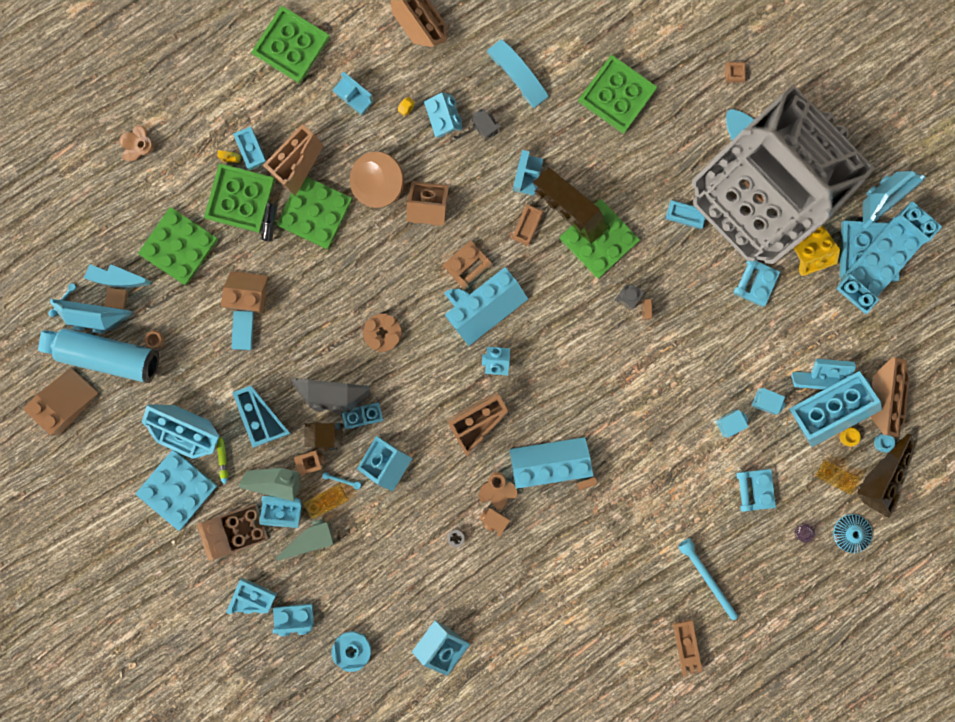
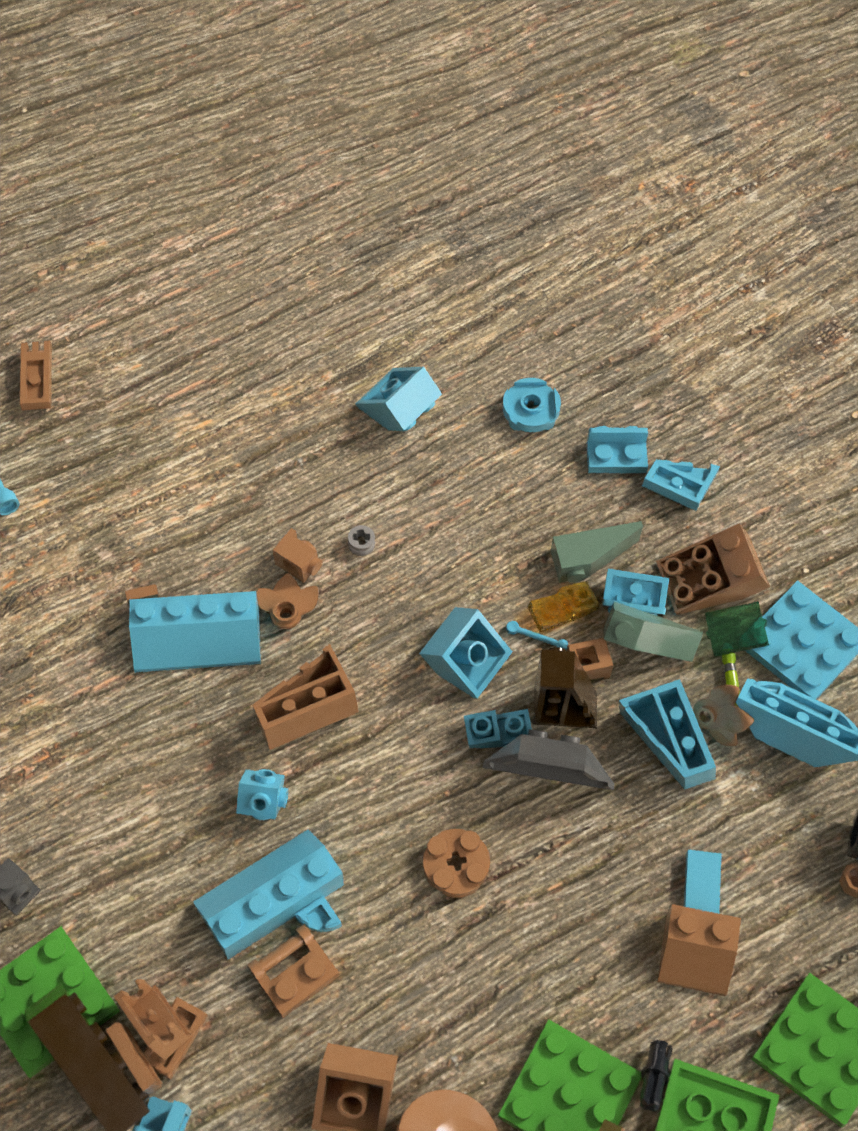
camera: 175 degrees left, 25 degrees down
none -> medium nougat tile [106,1022,162,1094]
none -> medium nougat hinge [114,979,193,1060]
none -> medium nougat plate [693,685,754,746]
none -> clear green piece [705,601,769,657]

